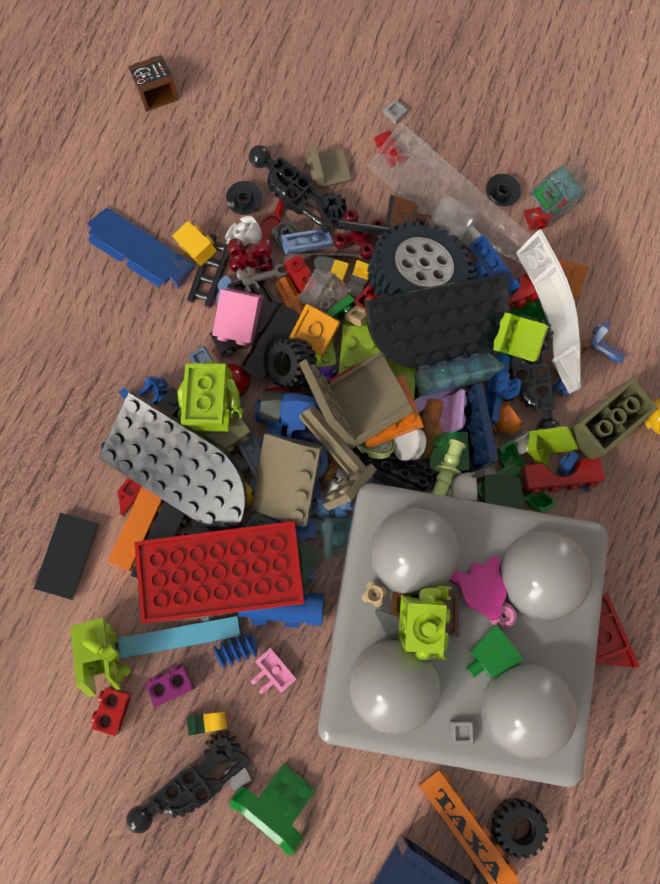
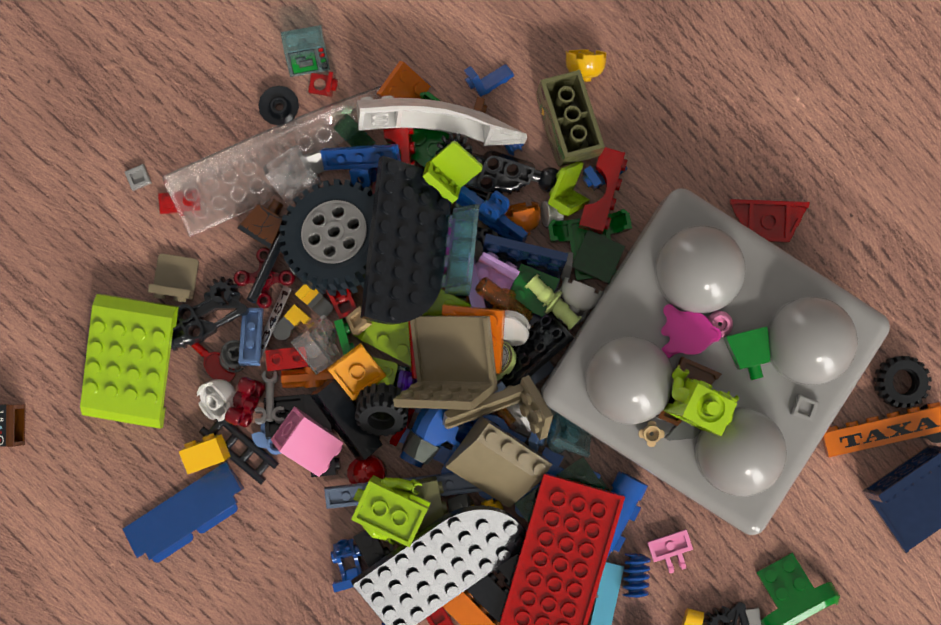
camera: 60 degrees left, 10 degrees up
black dish [226,181,262,215] -> none
none -> lime slope [80,293,179,429]
none -> clear green tile [332,113,375,147]

